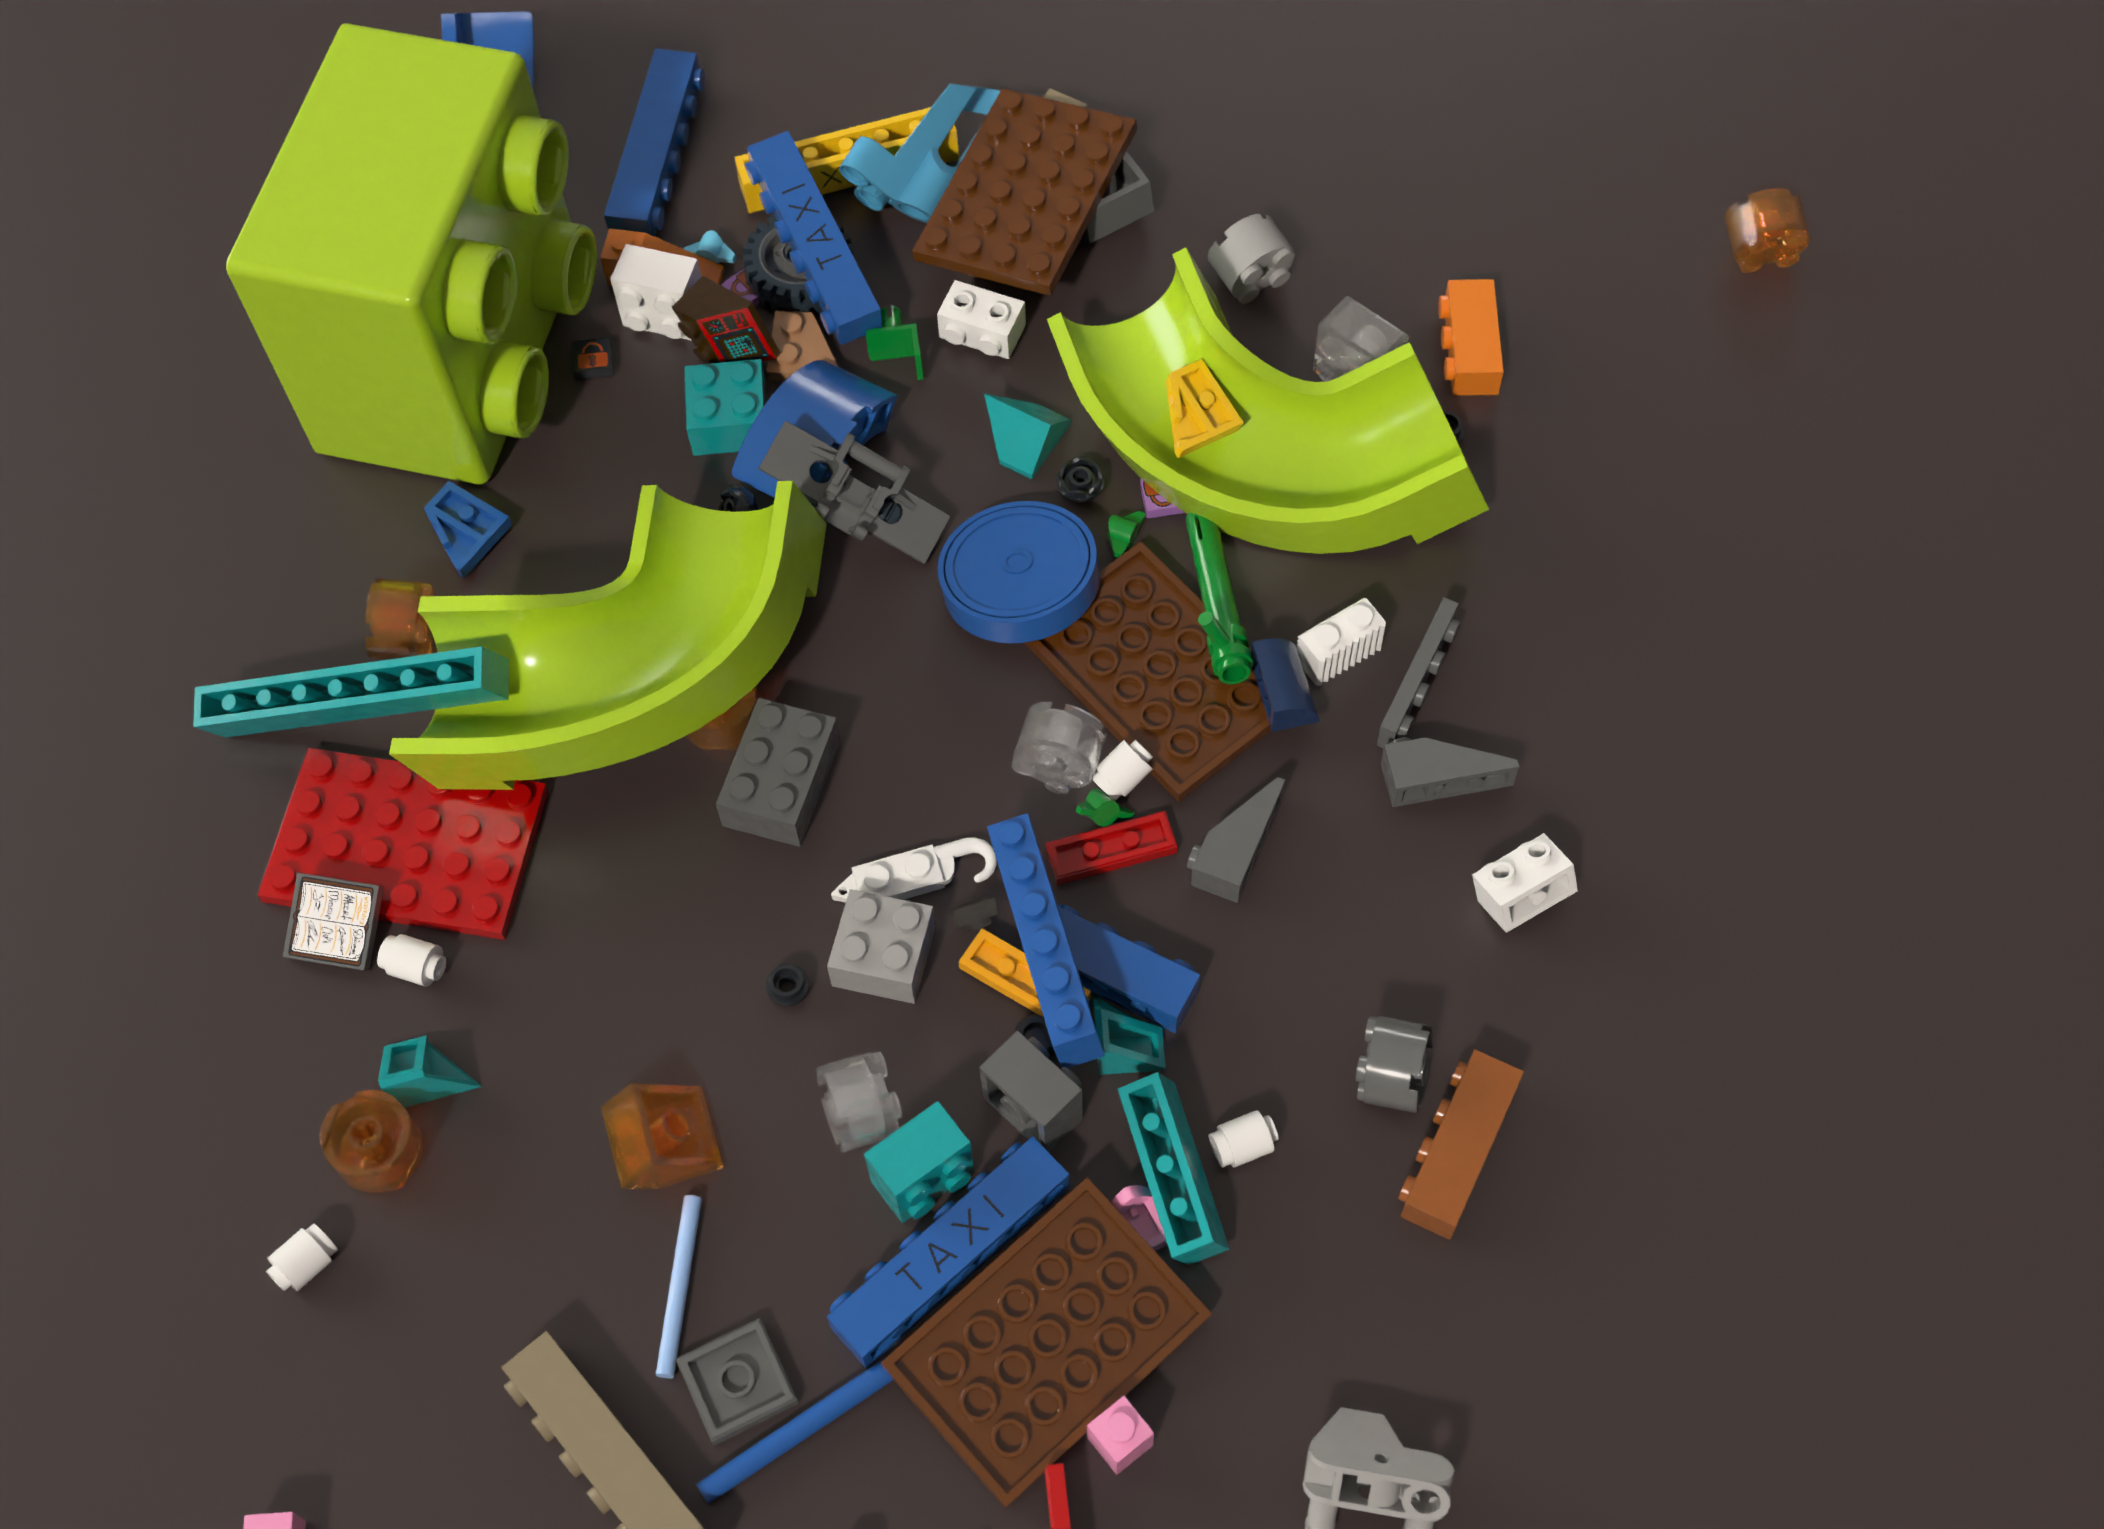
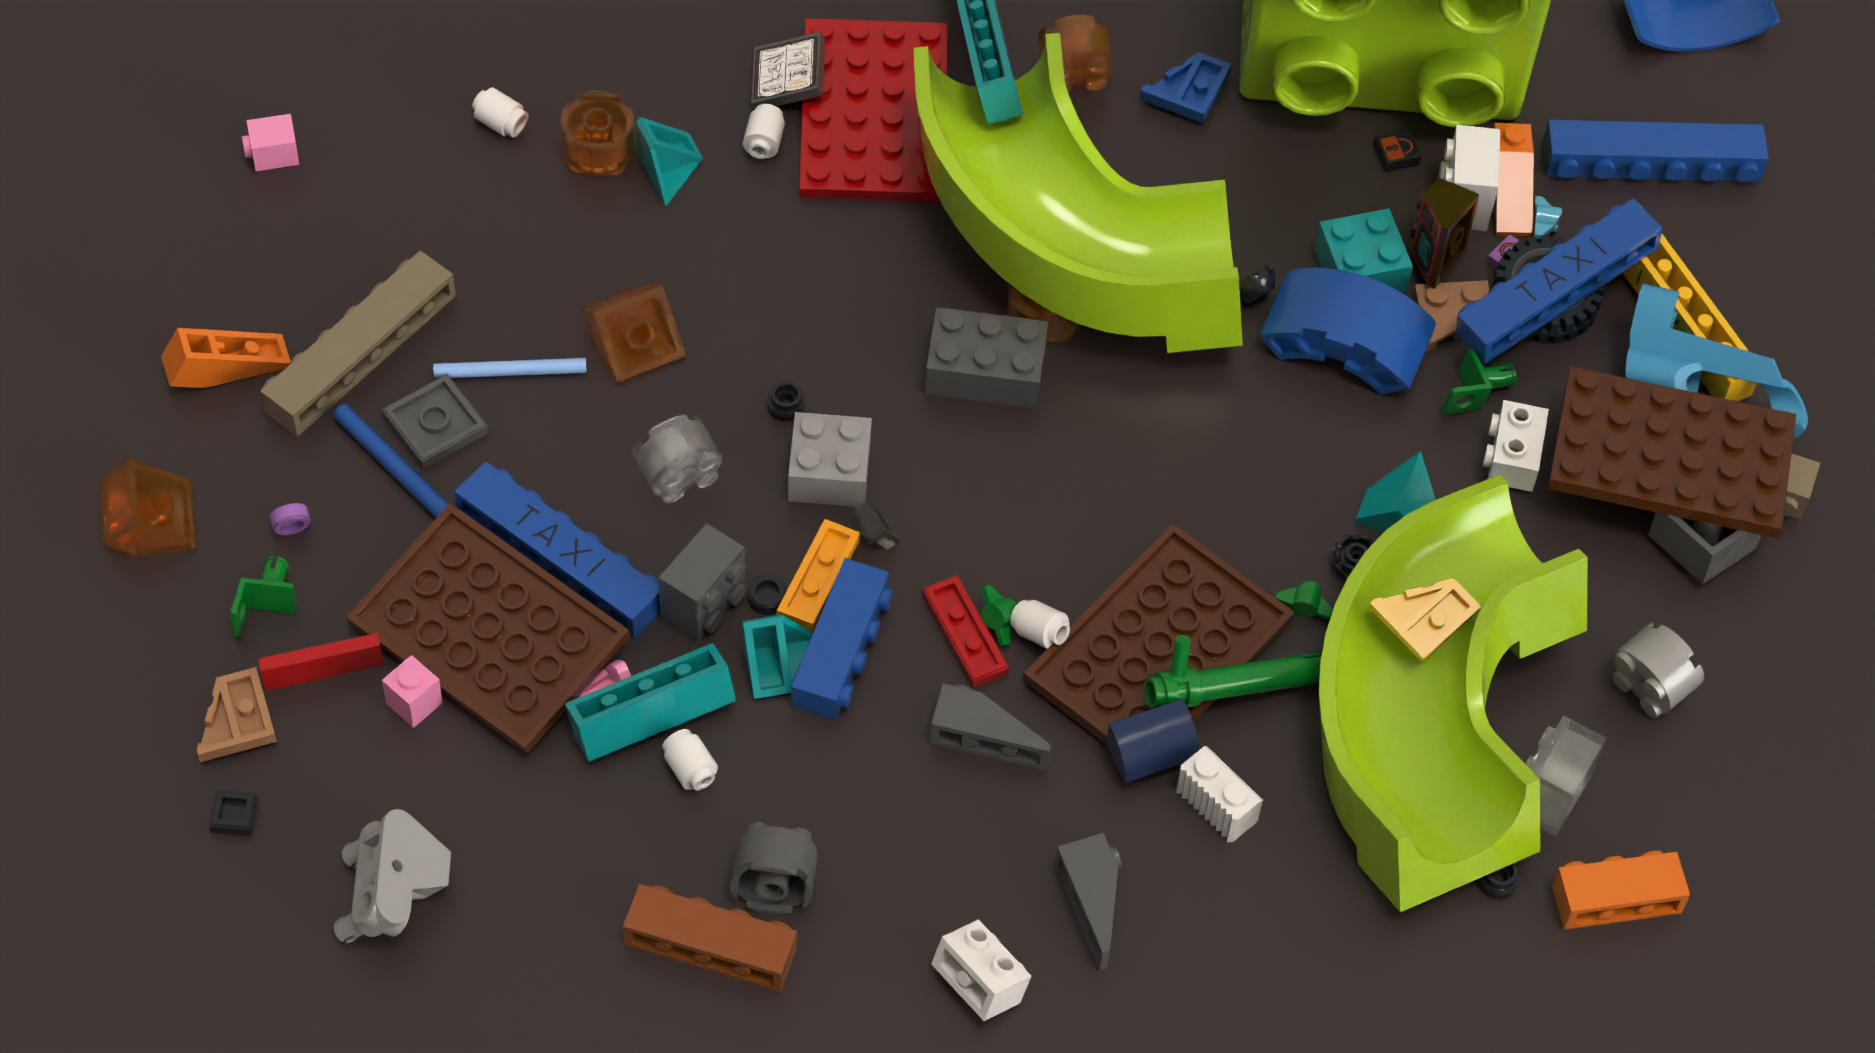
camera: 75 degrees right, 5 degrees down
dark grey piece [758,420,950,564] -> none
white plate [831,837,997,903] -> none
teal brick [864,1101,974,1224] -> none
blue brick [937,501,1100,643] -> none
blue brick [987,813,1105,1068] -> none
clear brick [1012,702,1106,795] -> none
dark grey plate [1377,597,1461,748] -> none

